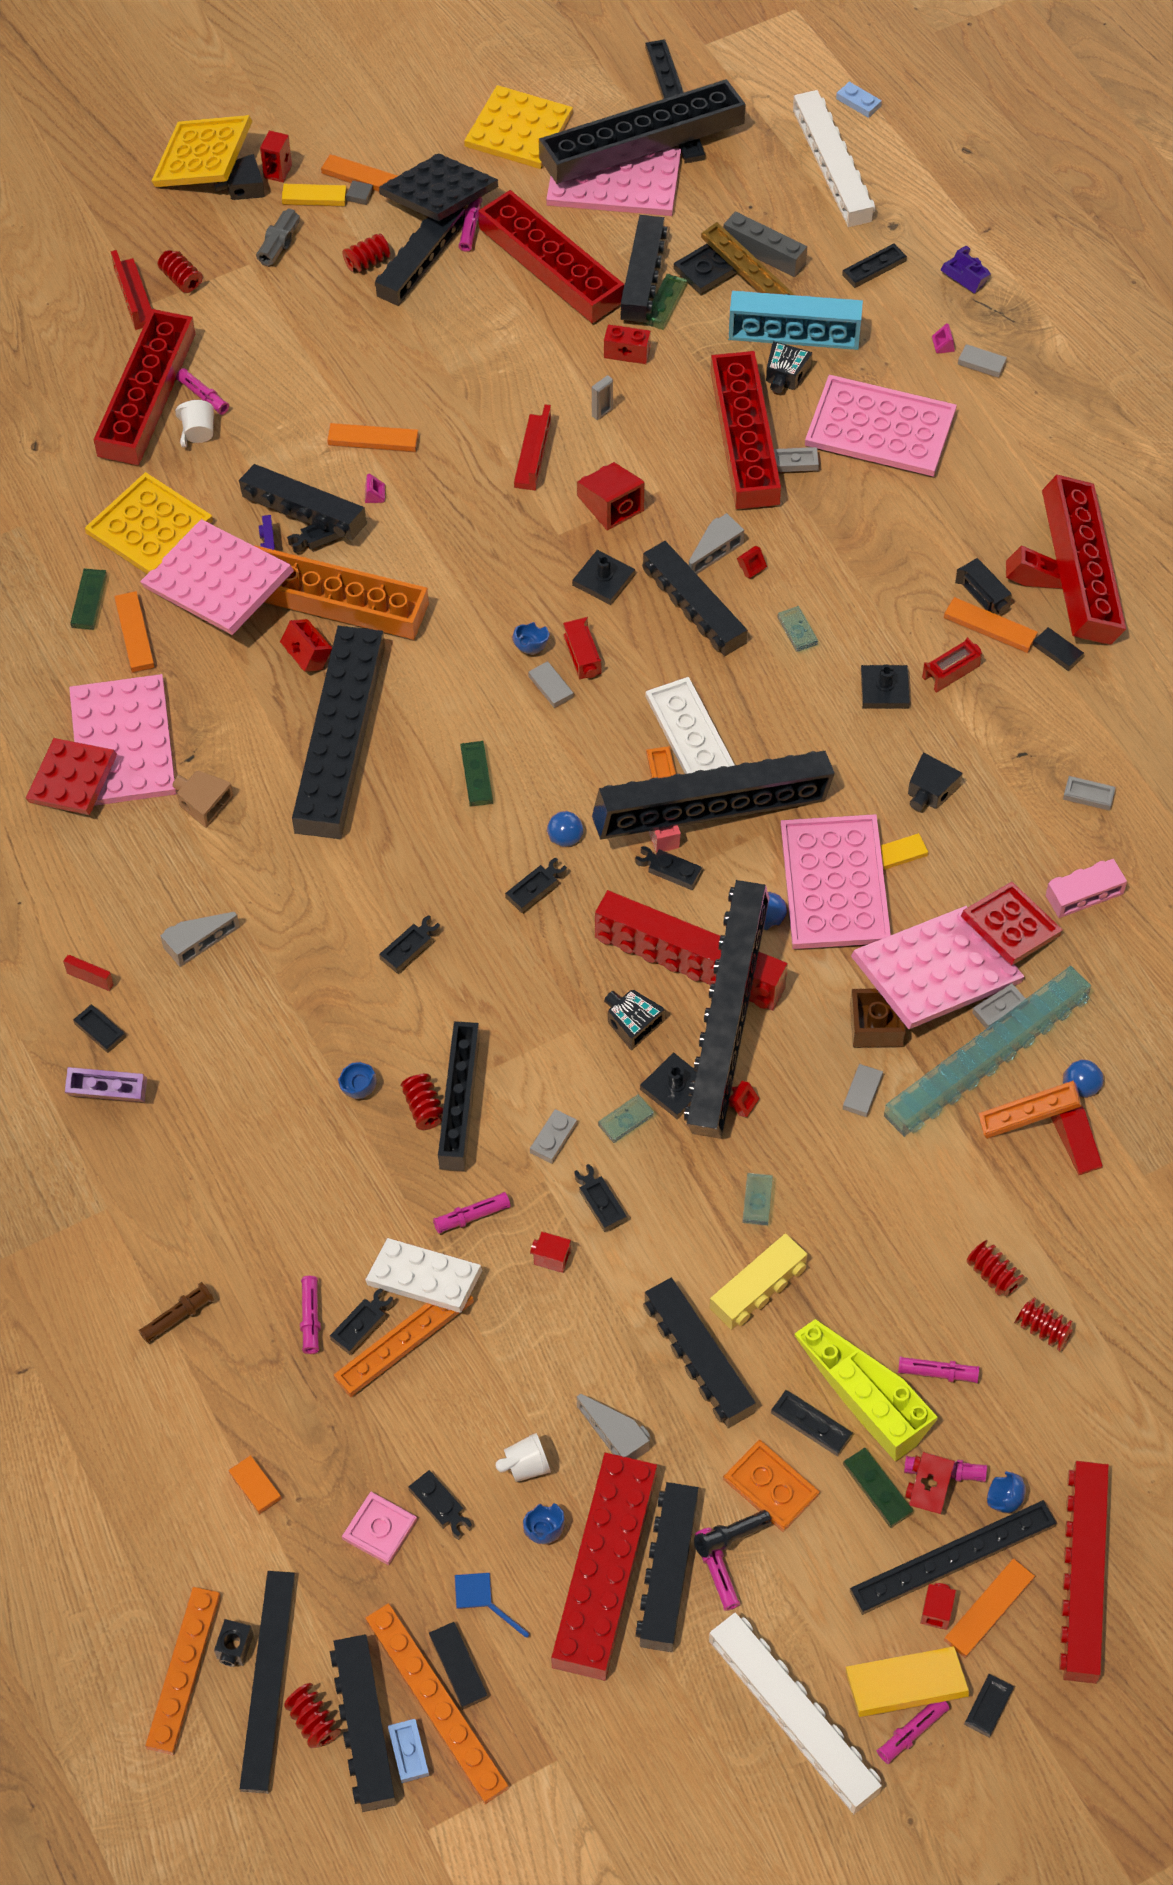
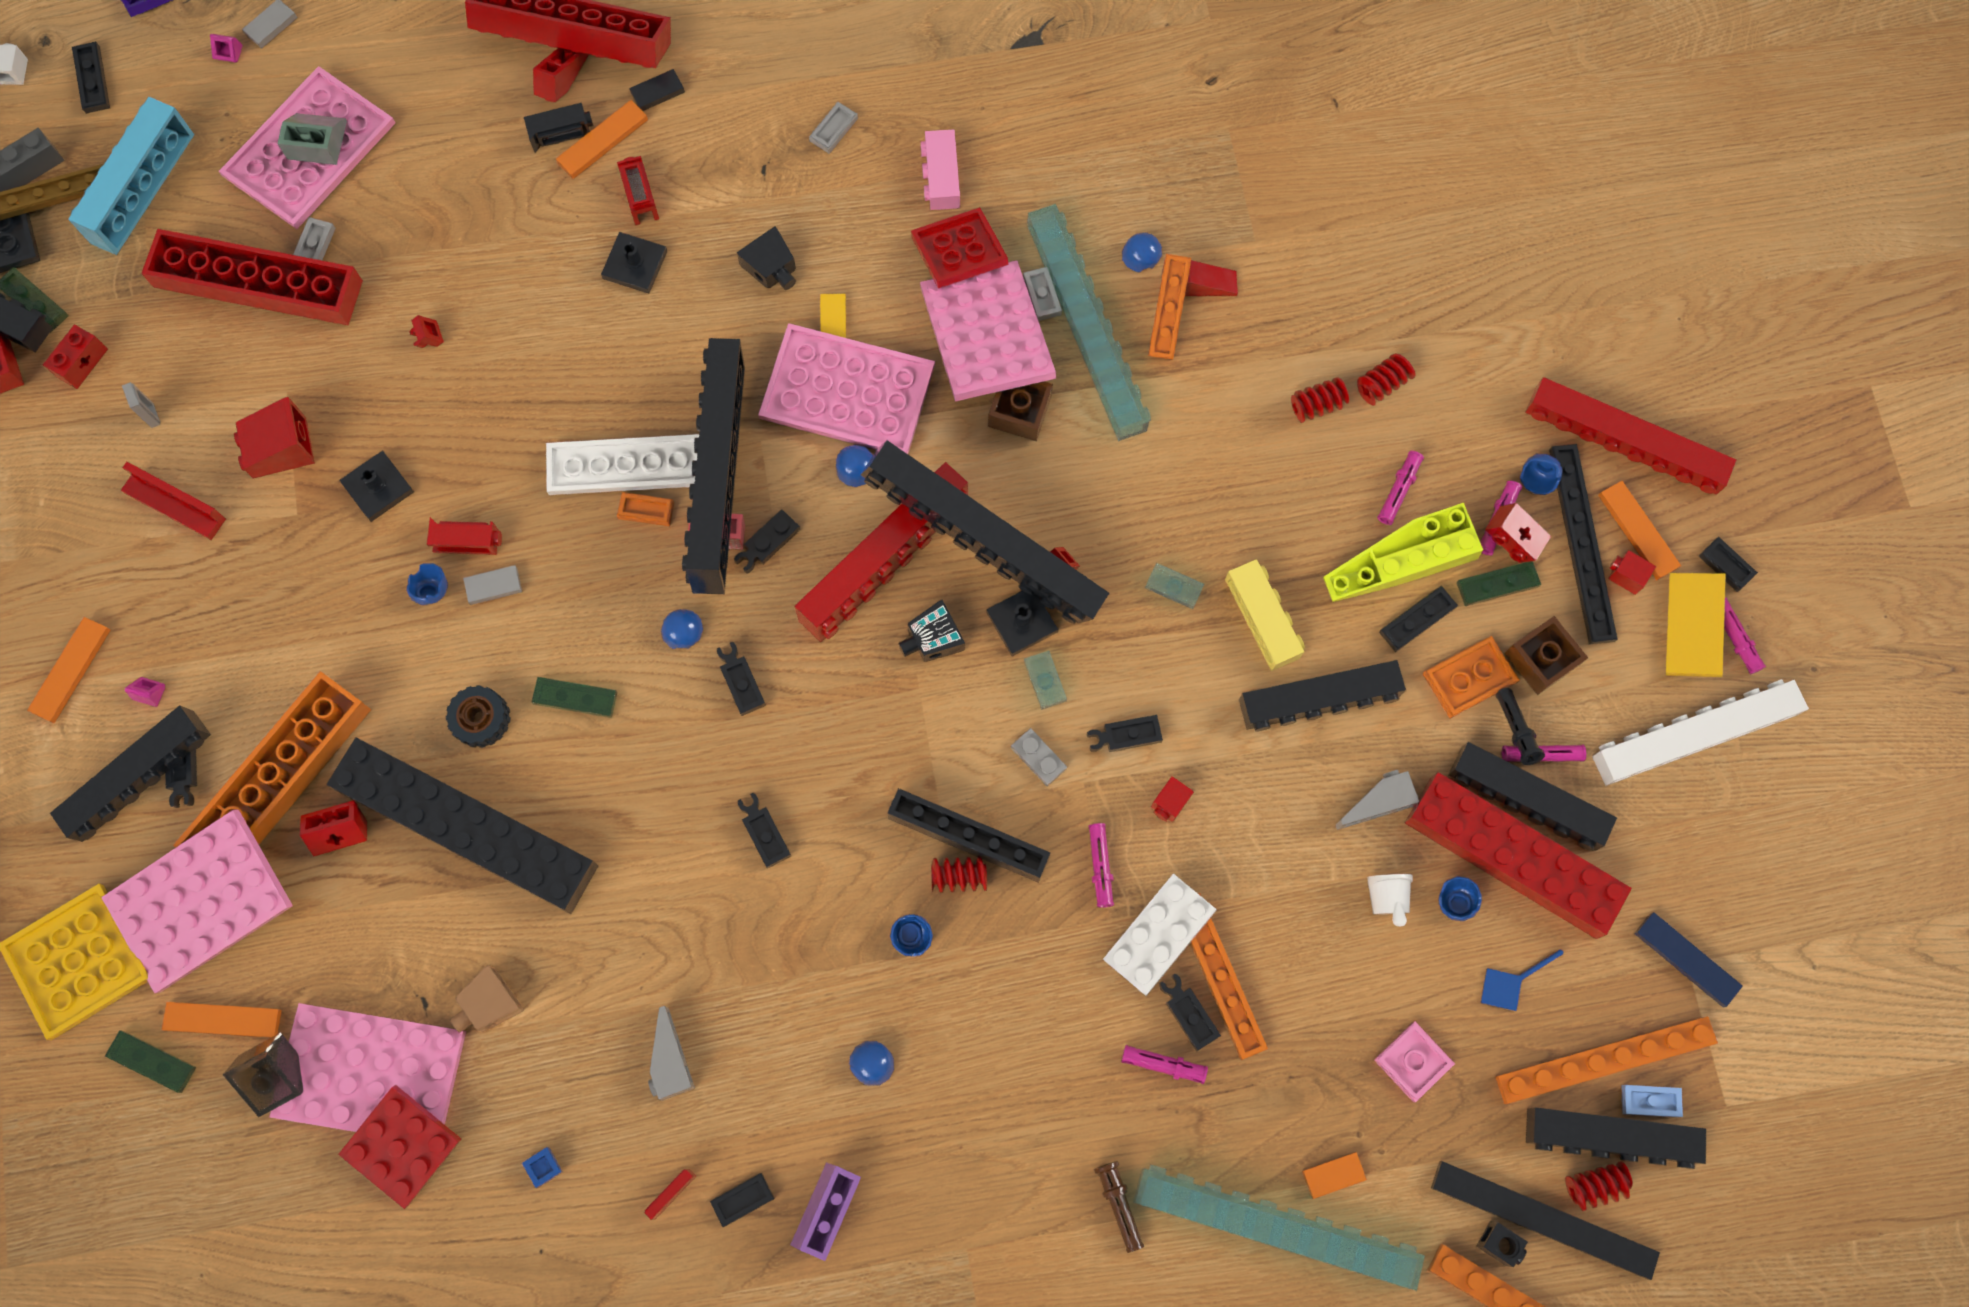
camera: 75 degrees left, 15 degrees up
dark purple plate [258,515,275,550] -> none
black plate [408,1470,472,1540] -> none
black tile [429,1622,488,1710] -> none
black brick [642,540,748,656] -> none
light grey slope [689,513,744,574] -> none
black torso [766,341,813,393] -> none
clear light blue plate [777,606,818,652] -> none
light grey tile [843,1064,883,1117] -> none
none -> clear smoke slope [223,1032,304,1118]
none -> sand green slope [277,113,347,165]
none -> black wheel [446,685,511,748]
none -> blue plate [522,1147,563,1188]
none -> blue hair [849,1041,894,1086]
none -> clear light blue brick [1133,1165,1425,1291]
none -> reddish brown brick [1504,616,1588,695]
none -> dark blue tile [1634,912,1743,1008]

